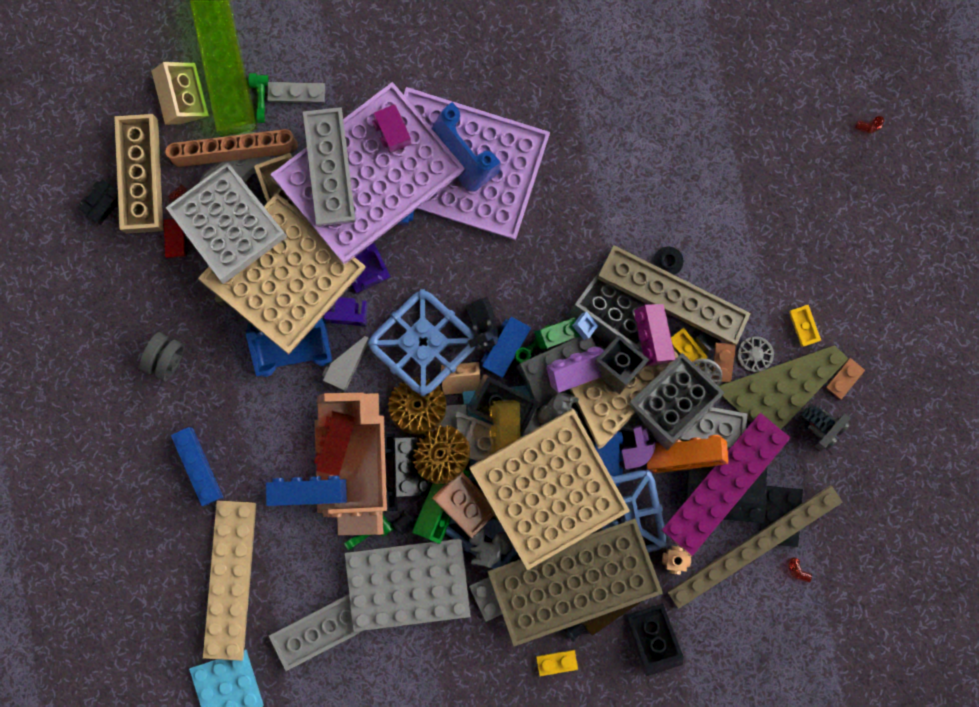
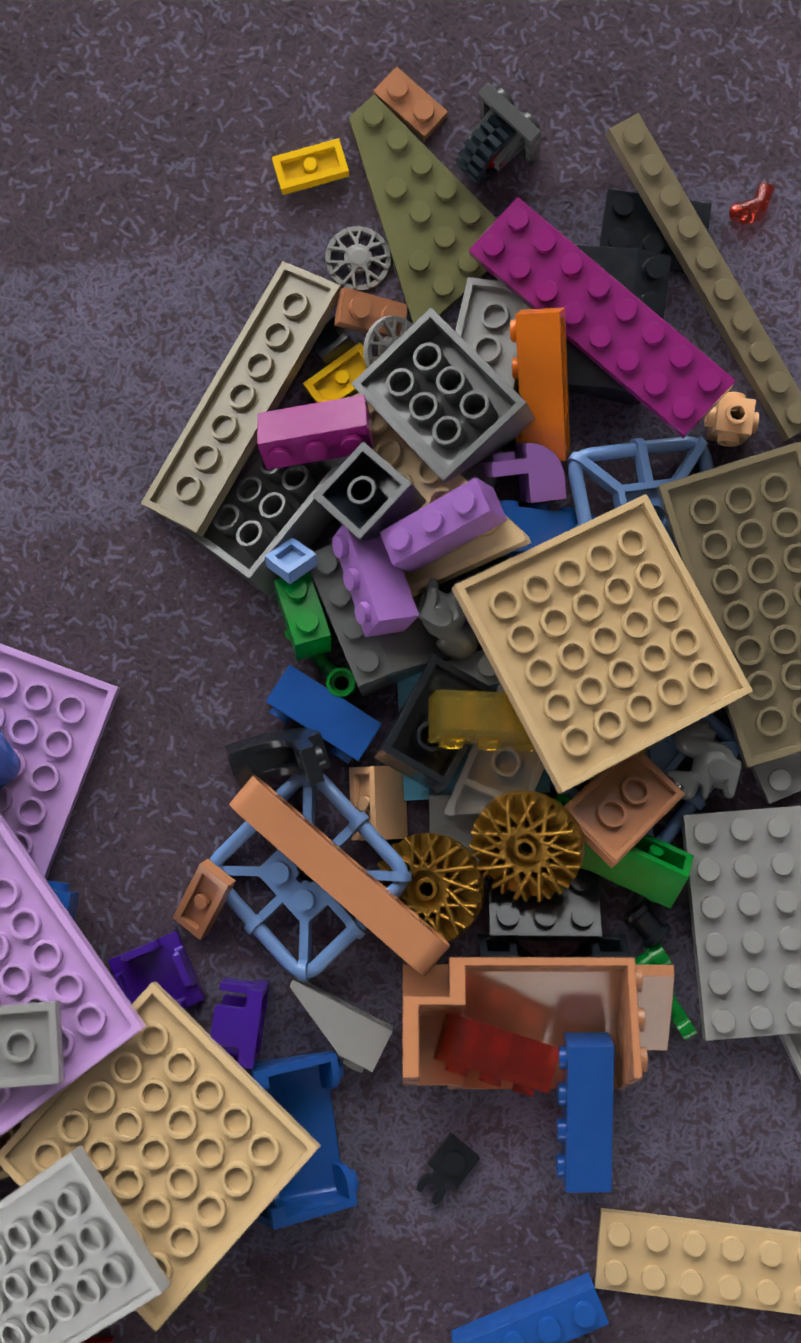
camera: 90 degrees left, 0 degrees up
black piece [654,246,684,275] -> none
none -> nougat plate [173,859,236,940]
none -> nougat beam [229,775,450,975]
none -> medium lavender brick [380,477,507,573]
none -> black plate [416,1132,480,1205]

